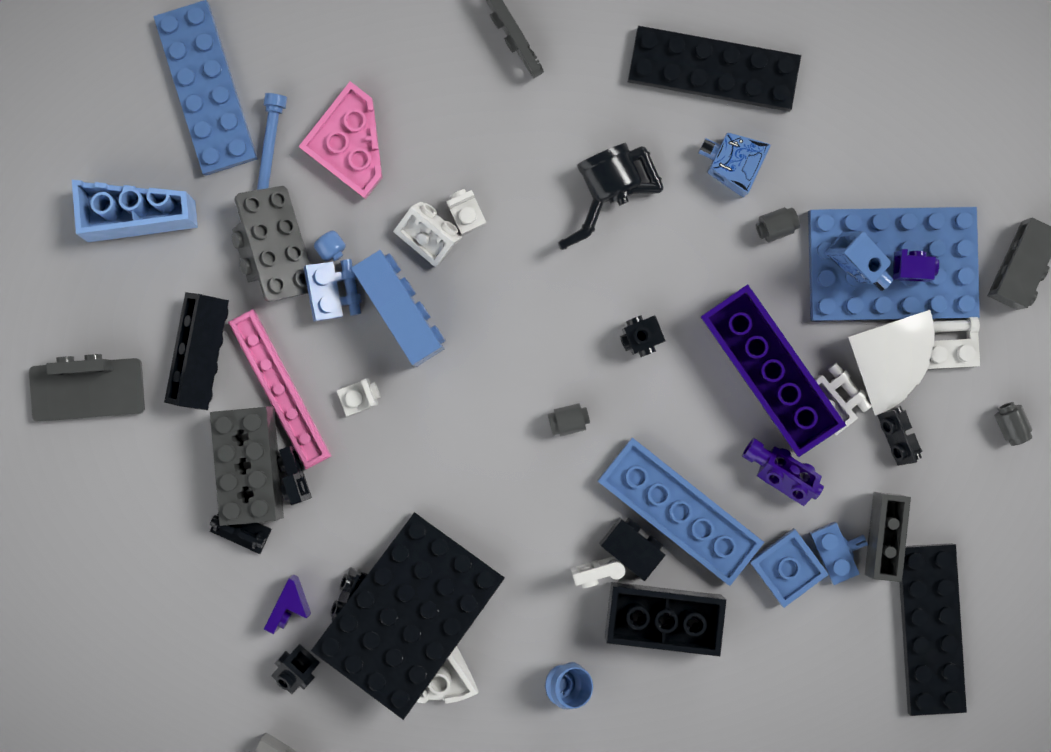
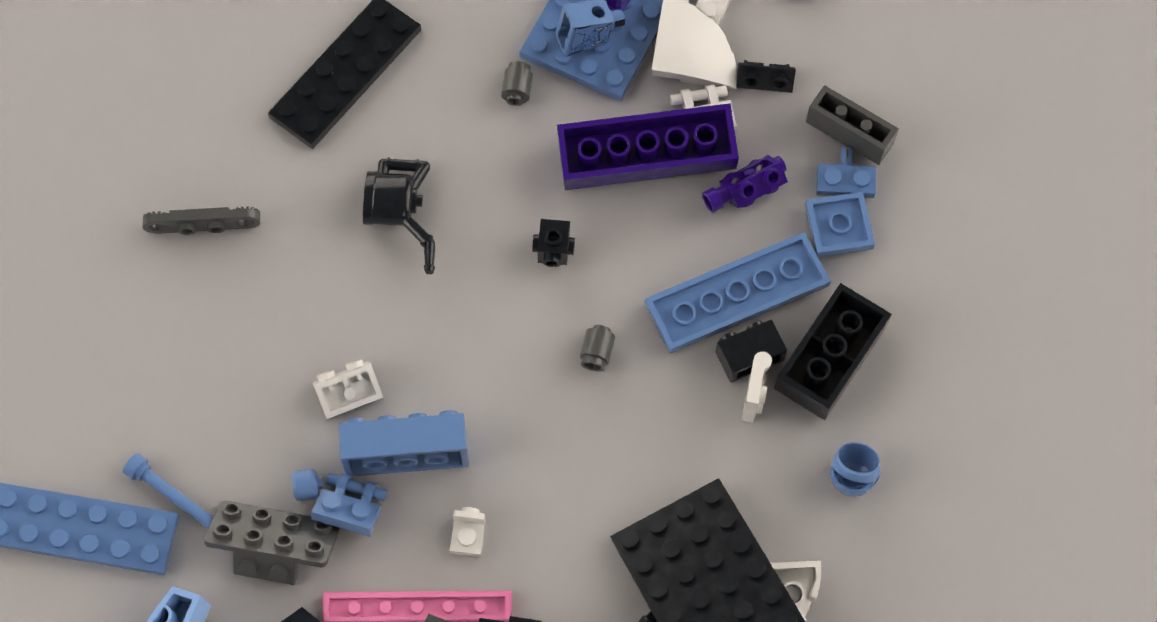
camera: 60 degrees left, 20 degrees down
bright pink plate [298,81,383,200] -> none
white bracket [447,189,487,235] -> none
medium blue torso [698,133,771,197] -> none
black plate [899,543,967,716] -> none

